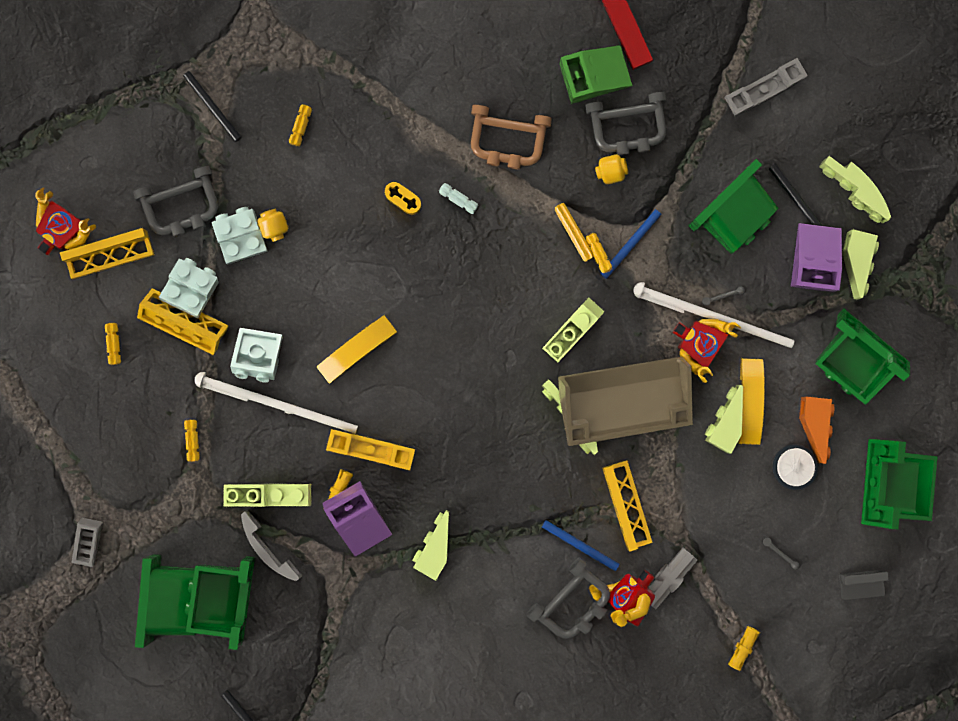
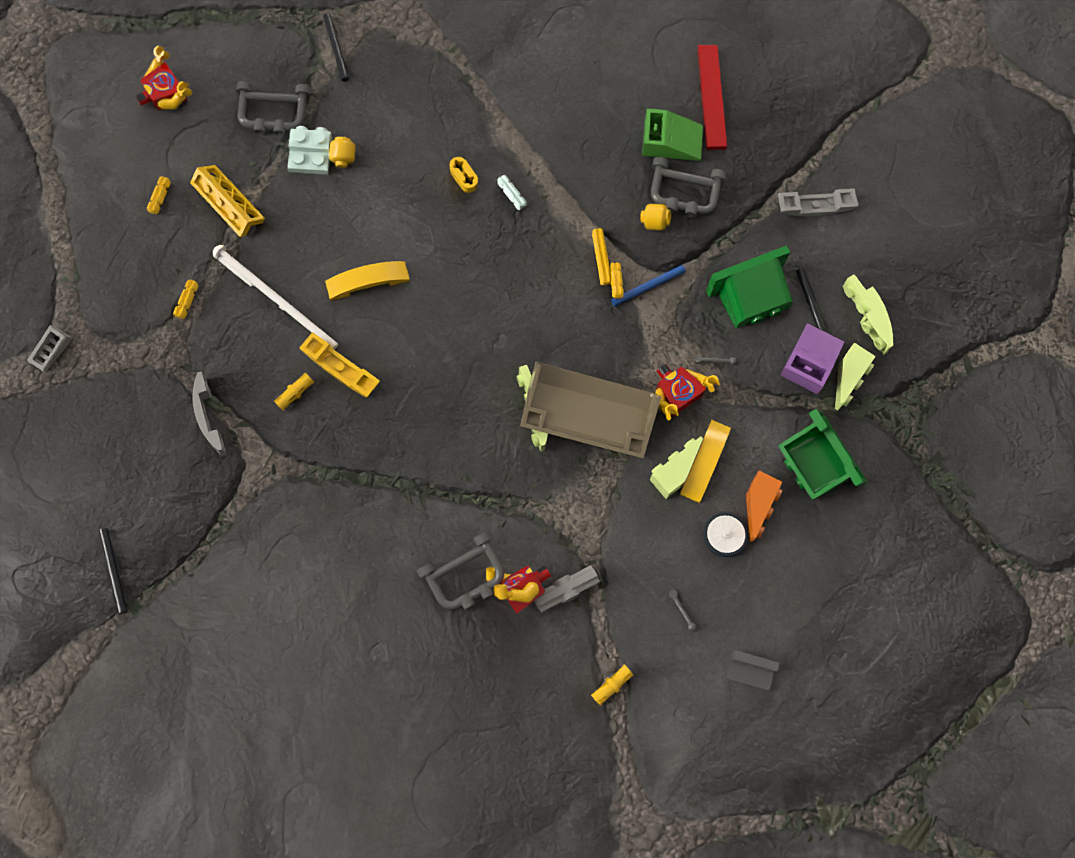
camera: 20 degrees right, 15 degrees down
yellow fence [60,228,154,279] -> none
green windscreen [135,554,197,648] -> none
light aqua plate [159,258,218,318] -> none
green windscreen [185,556,255,650] -> none
yellowish green slope [224,484,311,507] -> none
light aqua plate [230,328,283,382] -> none
yellow axle [289,105,312,146] -> none
medium lavender slope [323,481,392,556] -> none
yellowish green slope [412,510,449,581] -> none
medium nougat bar [471,105,552,170] -> none
blue bar [542,520,619,571] -> none
yellowish green slope [543,297,604,362] -> none
yellow fence [602,460,652,552] -> none
white bar [633,282,794,348] -> none
green windscreen [861,439,937,529] -> none

